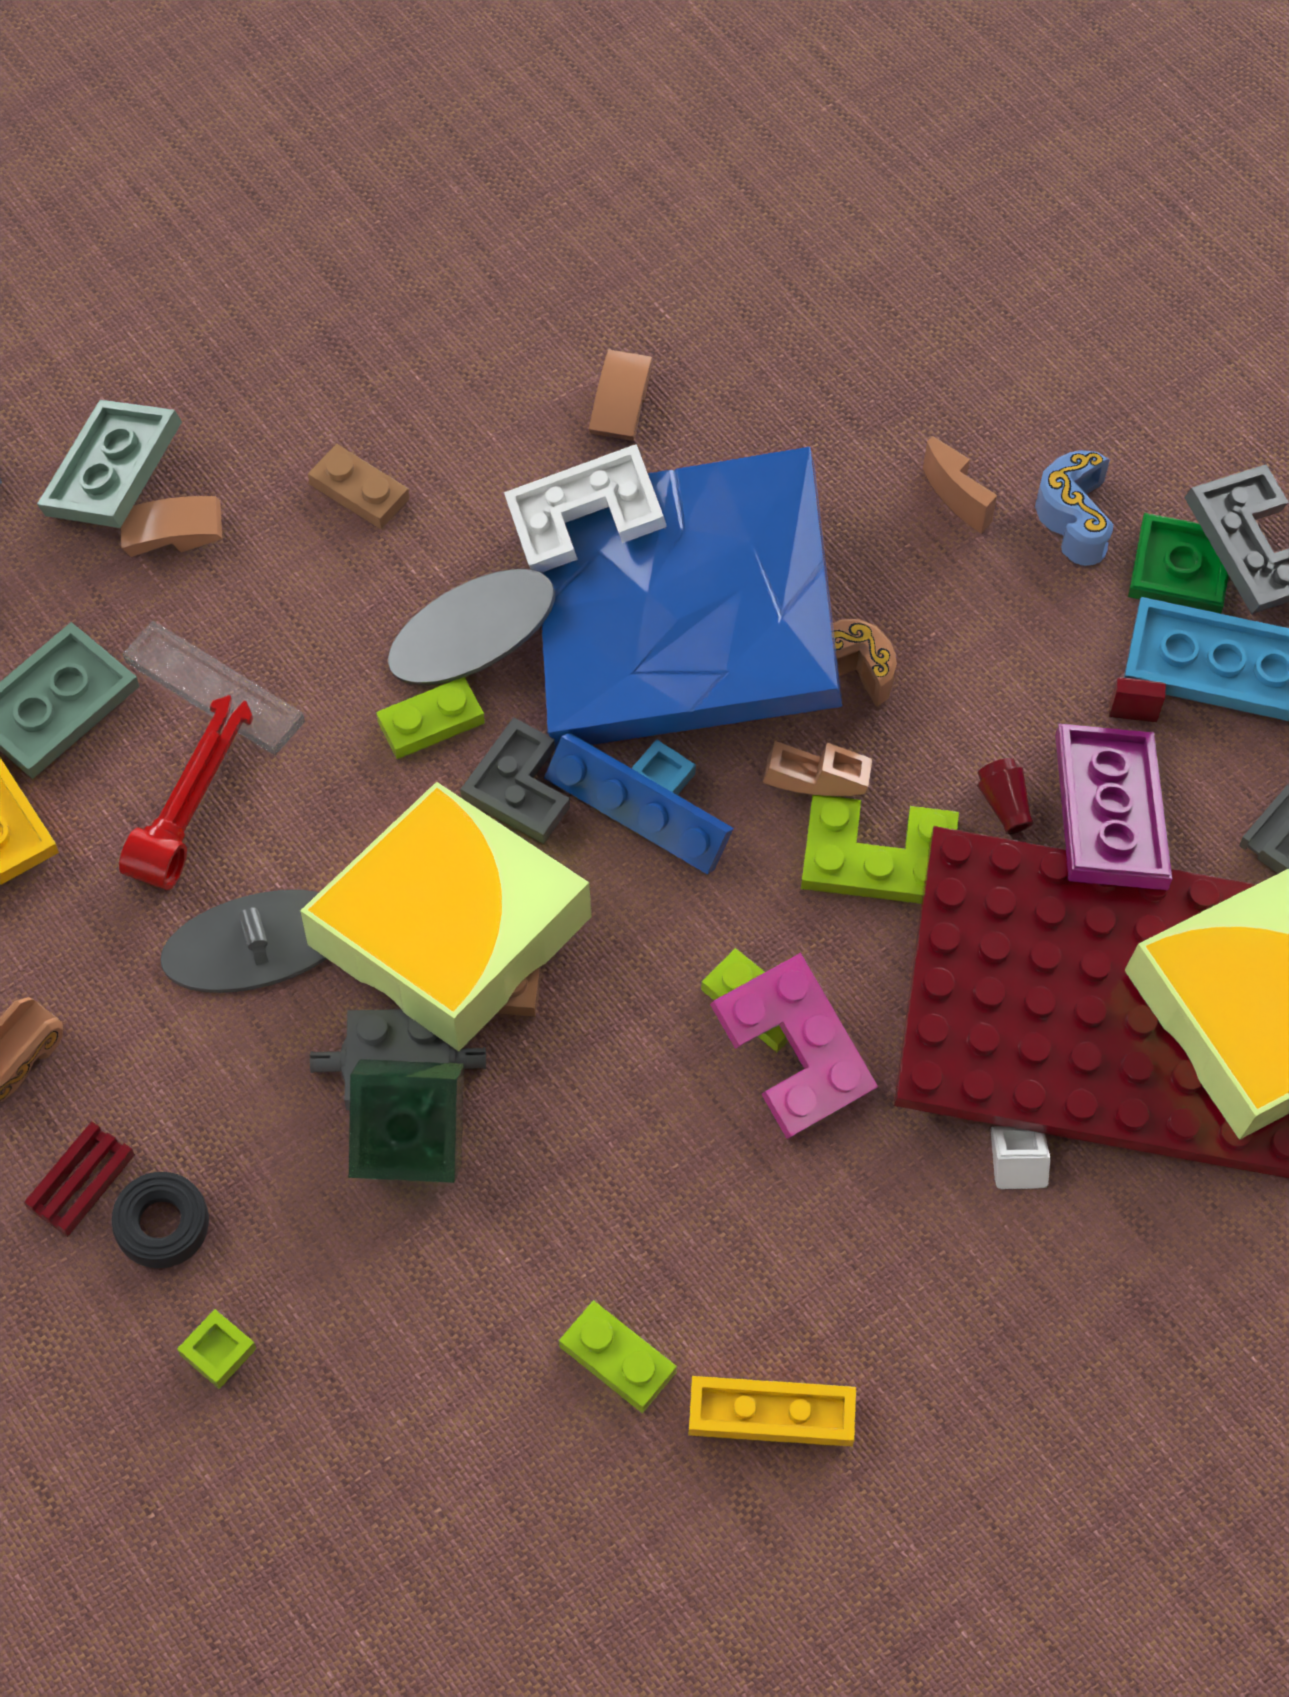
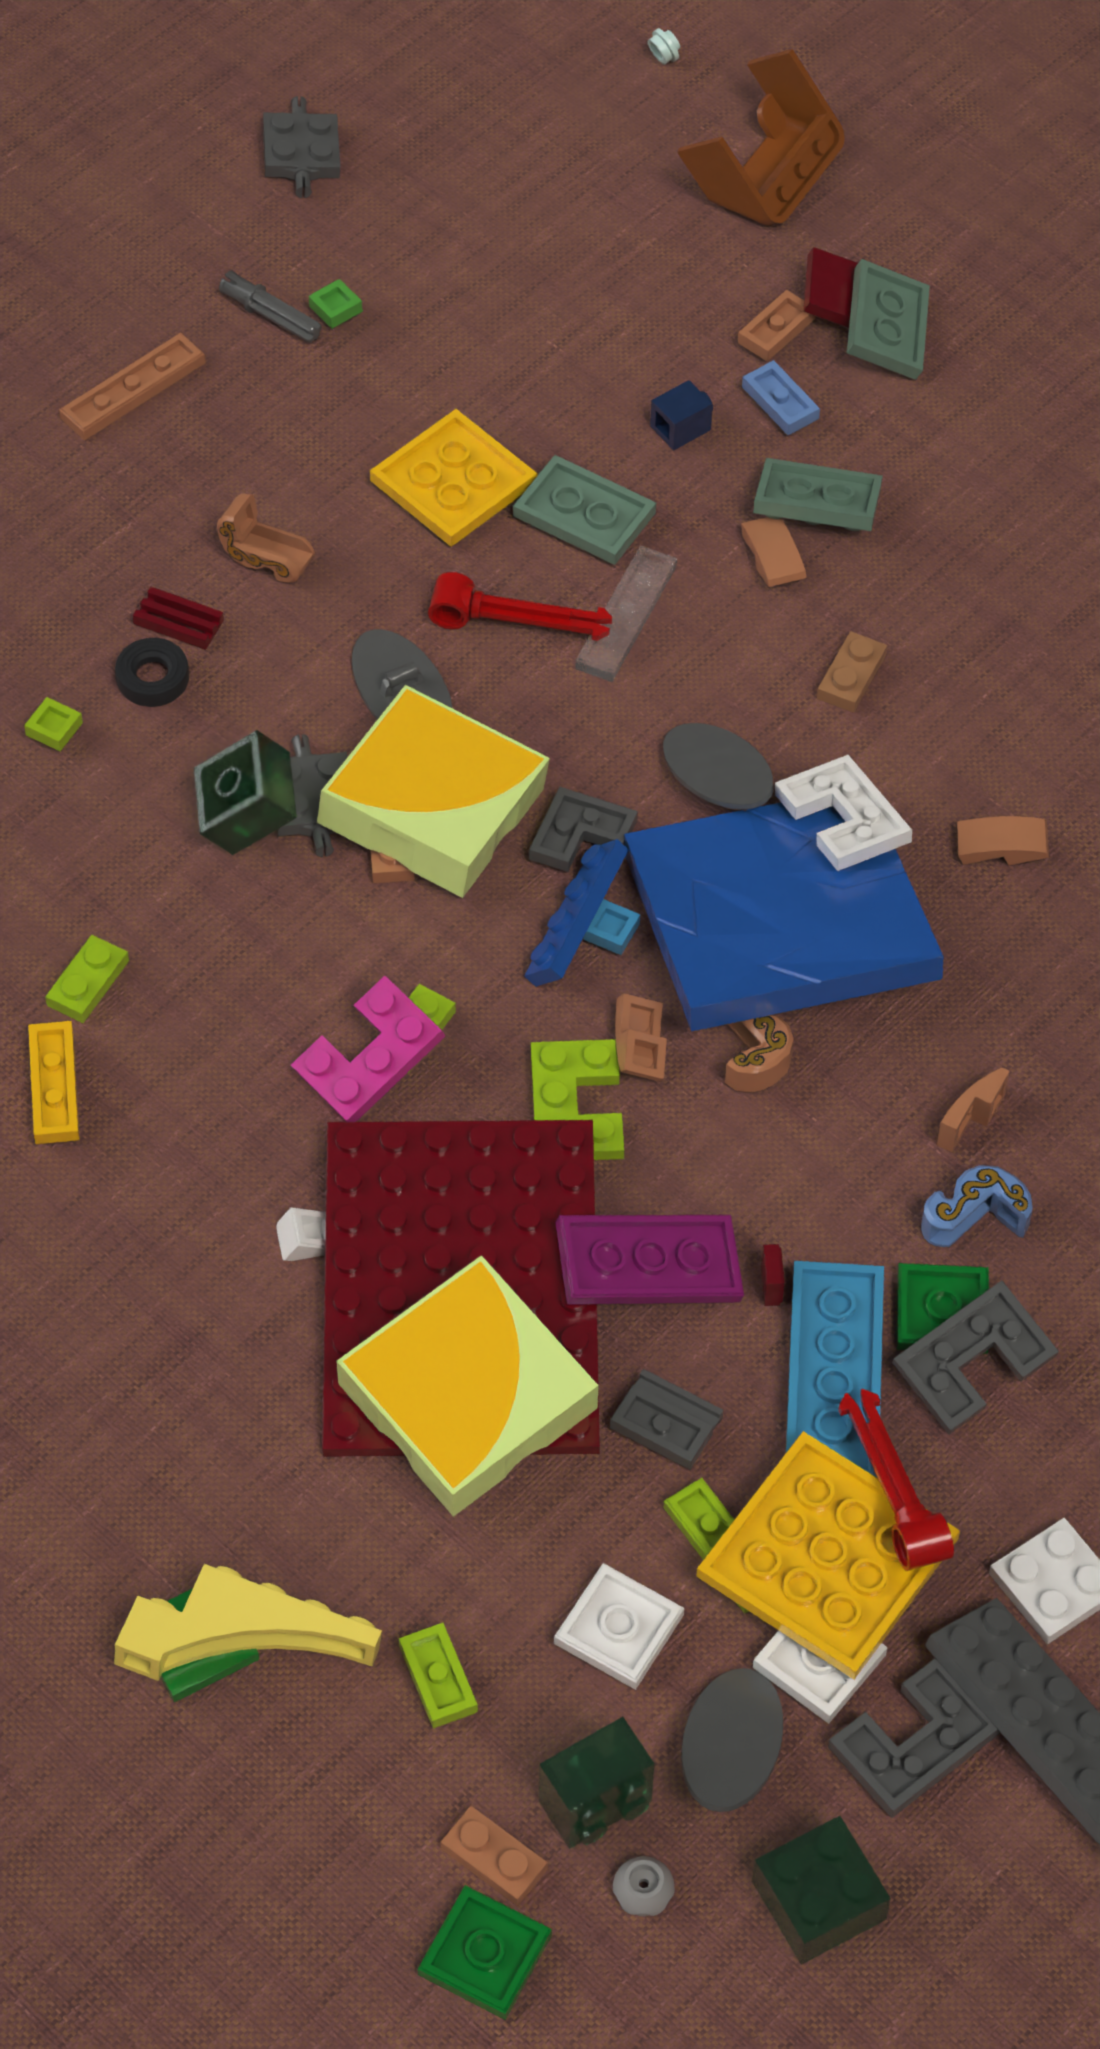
camera: 80 degrees right, 5 degrees down
lime plate [376,677,485,759] -> none
dark red cone [977,758,1034,834] -> none

